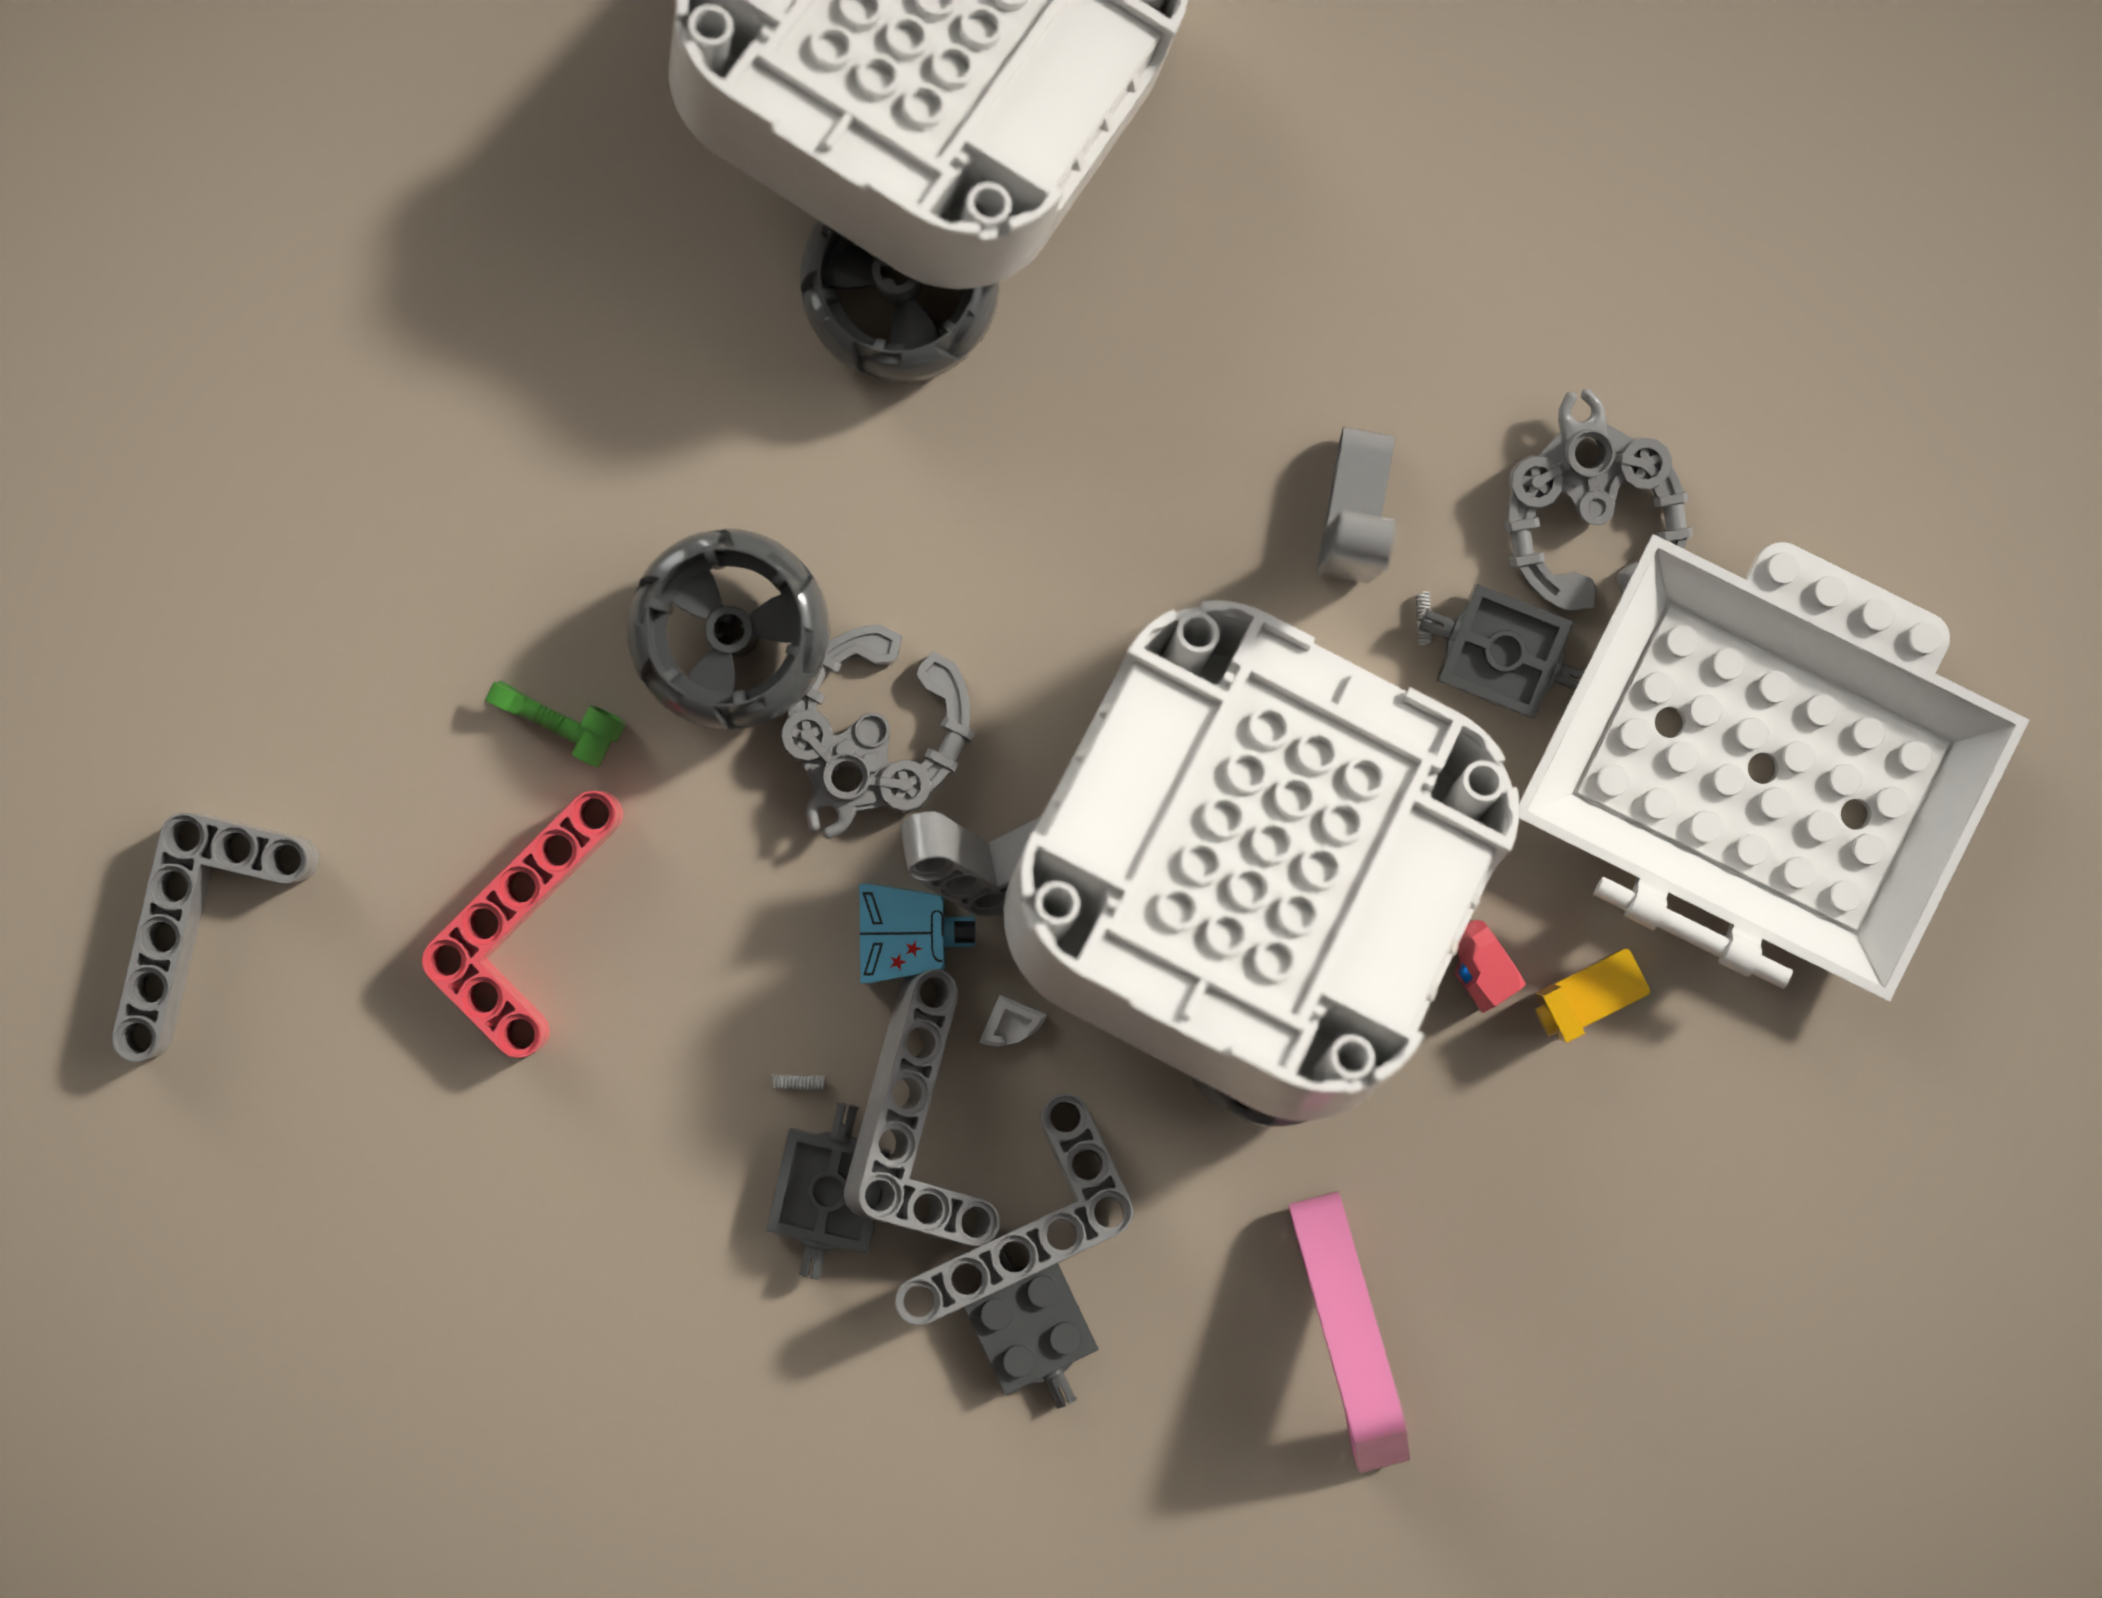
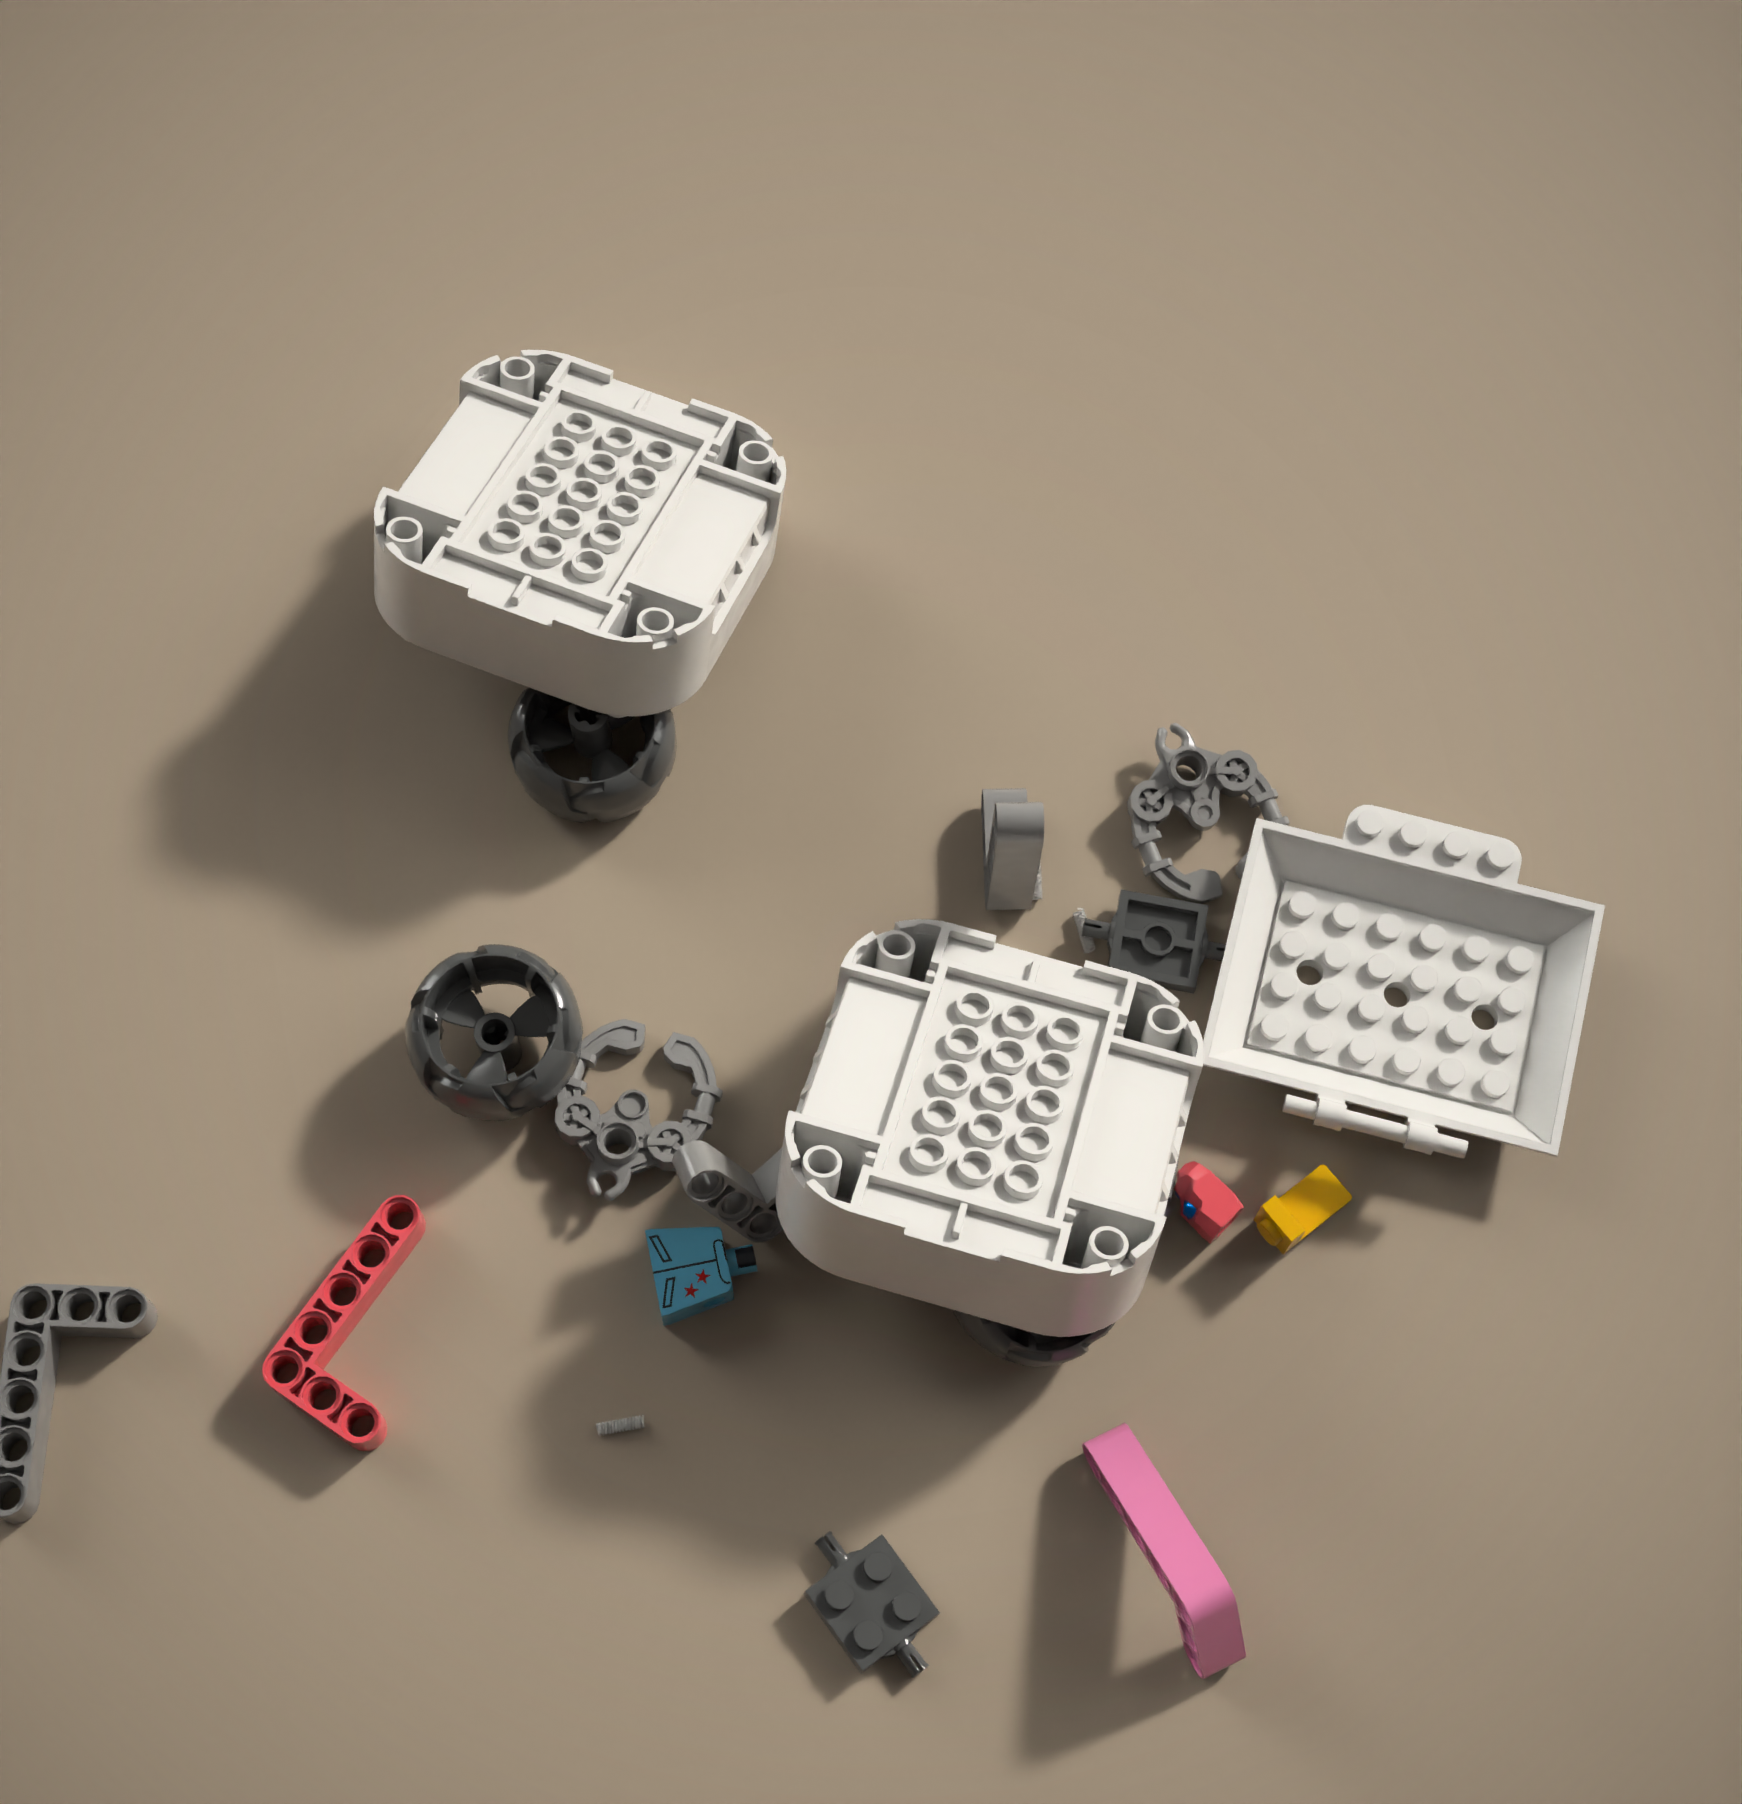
camera: 15 degrees left, 20 degrees down
bright green brick [485,680,627,767] -> none
dark grey plate [766,1102,891,1279] -> none
light grey beam [844,969,1000,1246] -> none
light grey beam [895,1093,1133,1326] -> none
white tile [979,994,1047,1046] -> none

